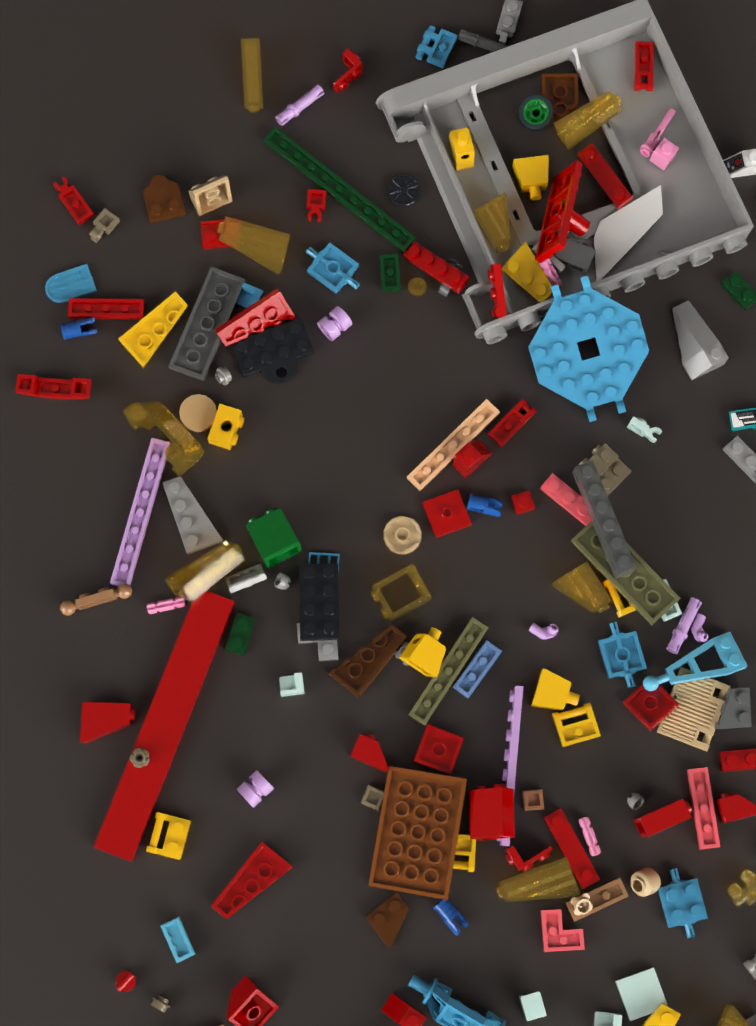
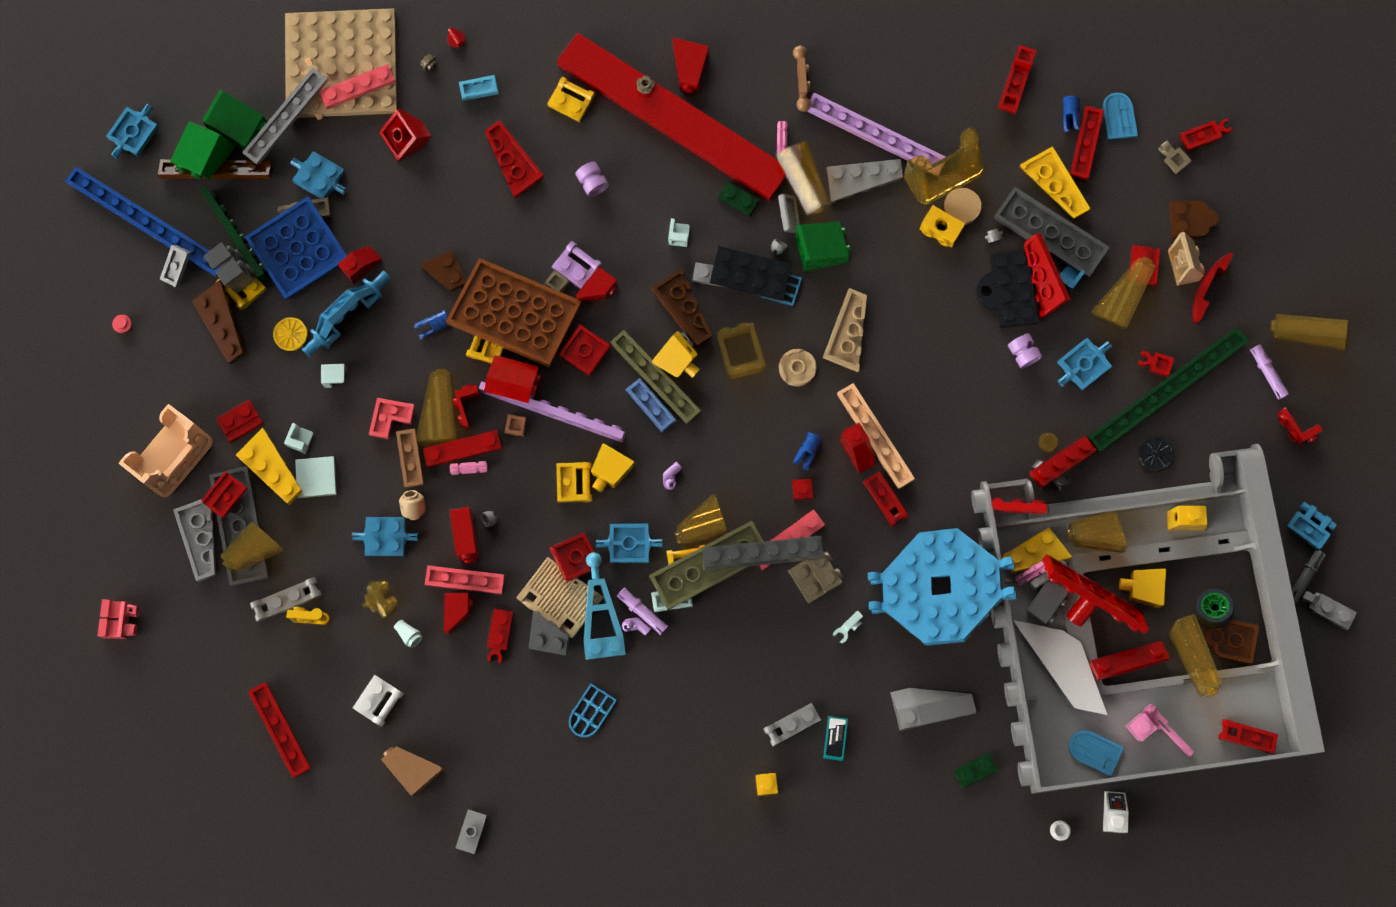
camera: 110 degrees right, 0 degrees up
dark green plate [379,254,401,292] -> none
red plate [422,489,472,538] -> none
tan plate [570,893,593,915] -> none
none -> lavender plate [552,241,602,289]
none -> tan wing [823,288,867,372]
none -> dark azure window [1068,730,1124,776]
none -> red slope [1193,253,1233,324]

